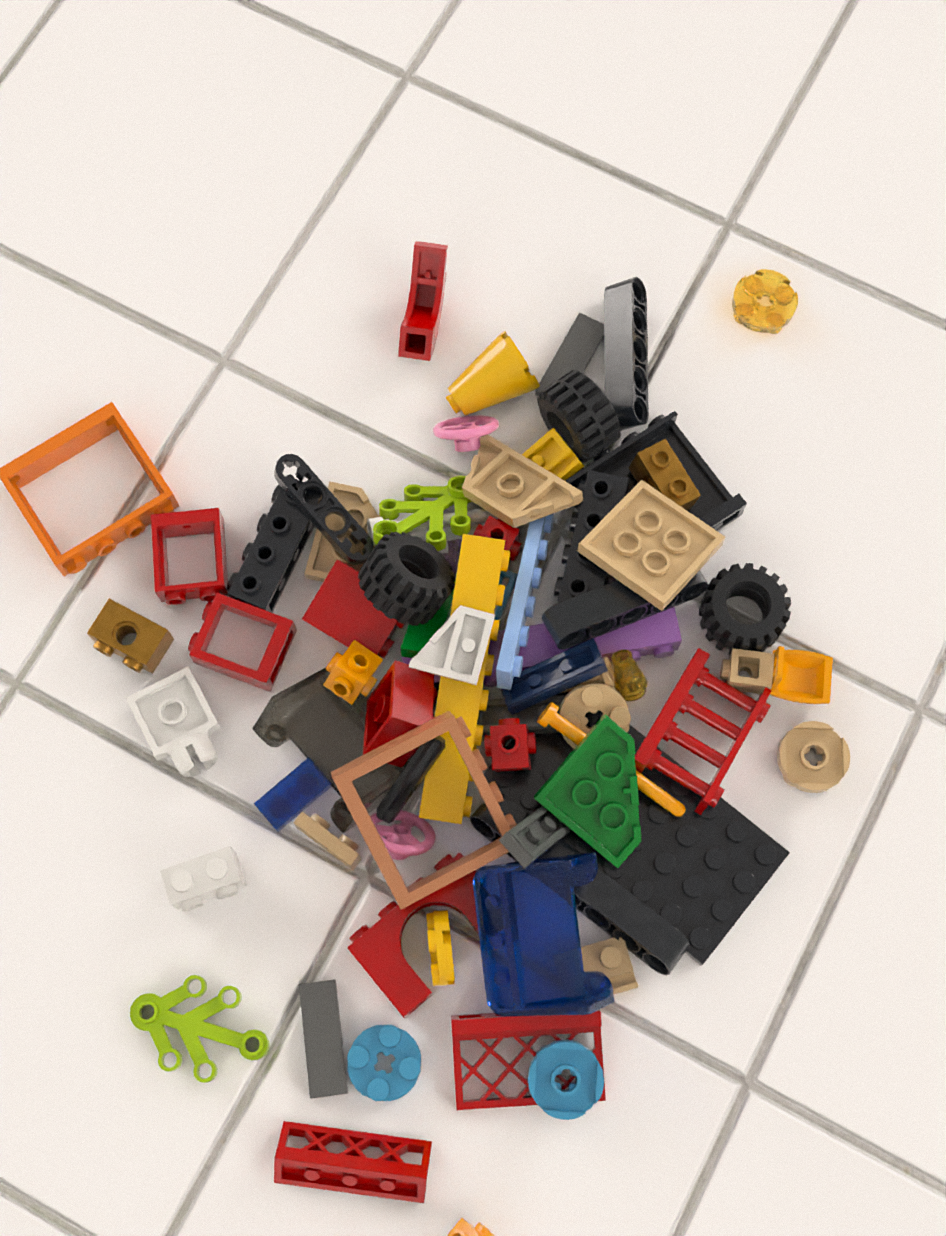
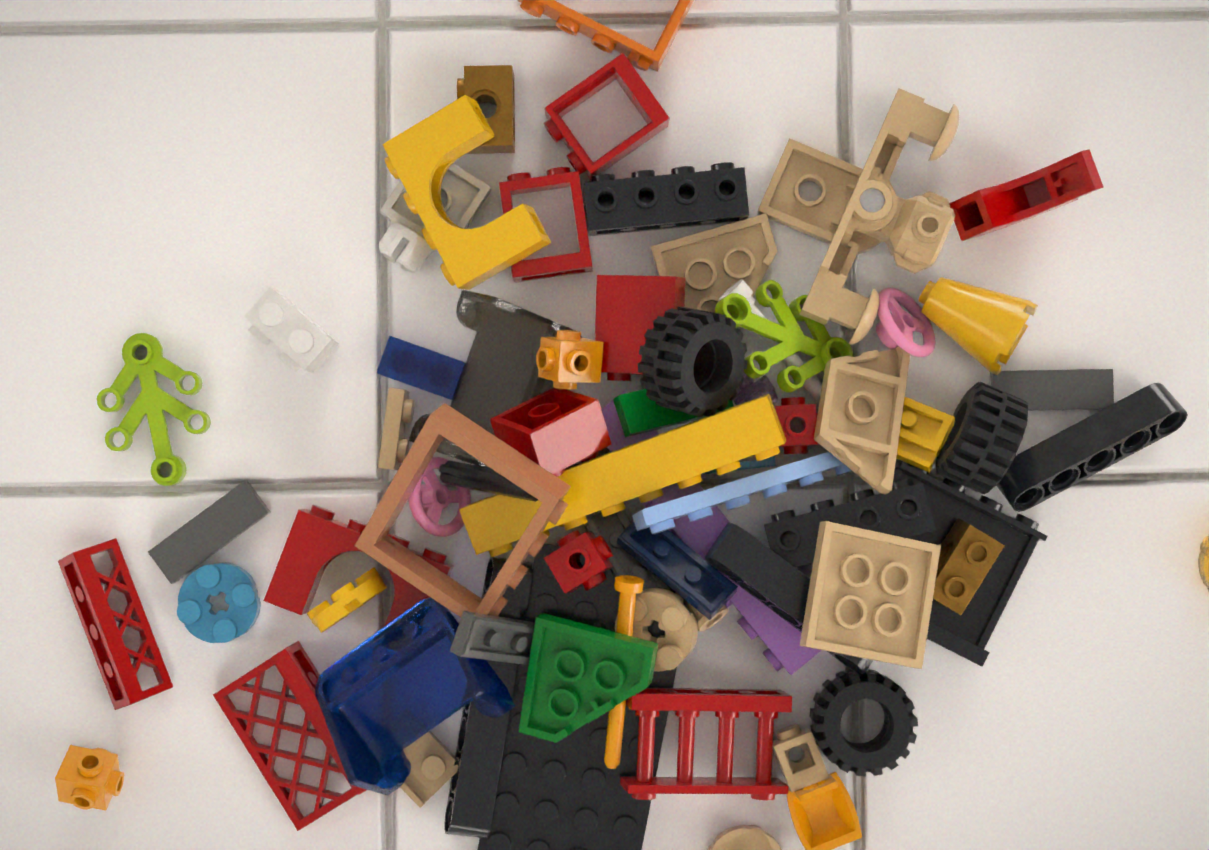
camera: 65 degrees right, 15 degrees up
black beam [274,454,374,565] -> none
white wing [409,605,495,686] -> none
dark azure plate [528,1040,604,1120] -> none
clear yellow cone [611,649,648,701] -> none
none -> yellow arch [382,95,551,290]
none -> tan piece [757,88,959,344]

